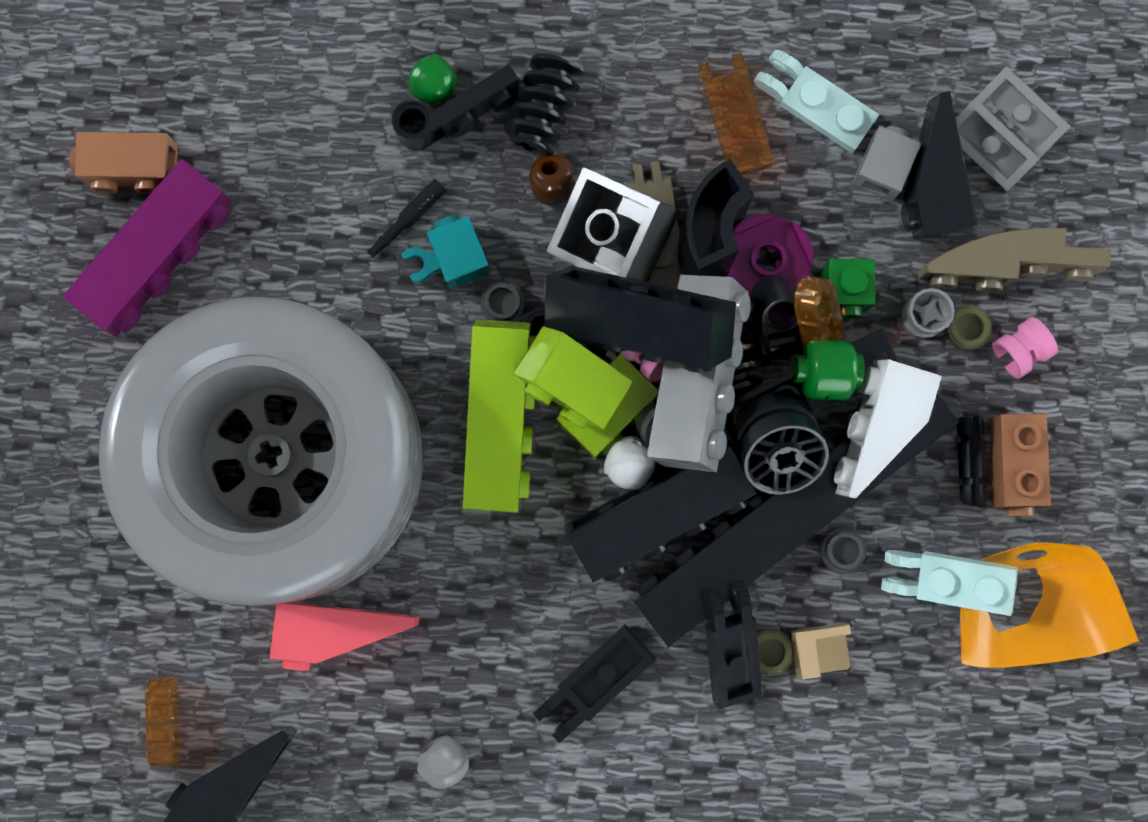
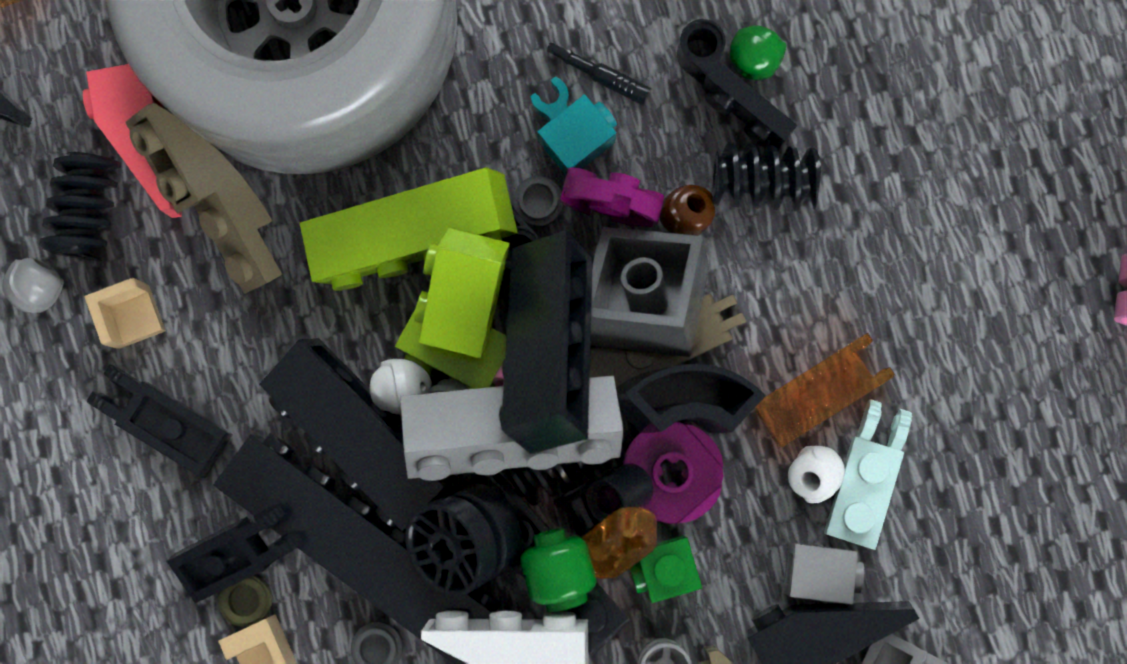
camera: 75 degrees right, 0 degrees up
none -> black piece [39,151,121,261]
none -> tan panel [84,278,166,349]
none -> dark tan slope [125,103,283,294]
none -> magenta plate [560,167,665,228]
none -> white piece [788,446,845,503]

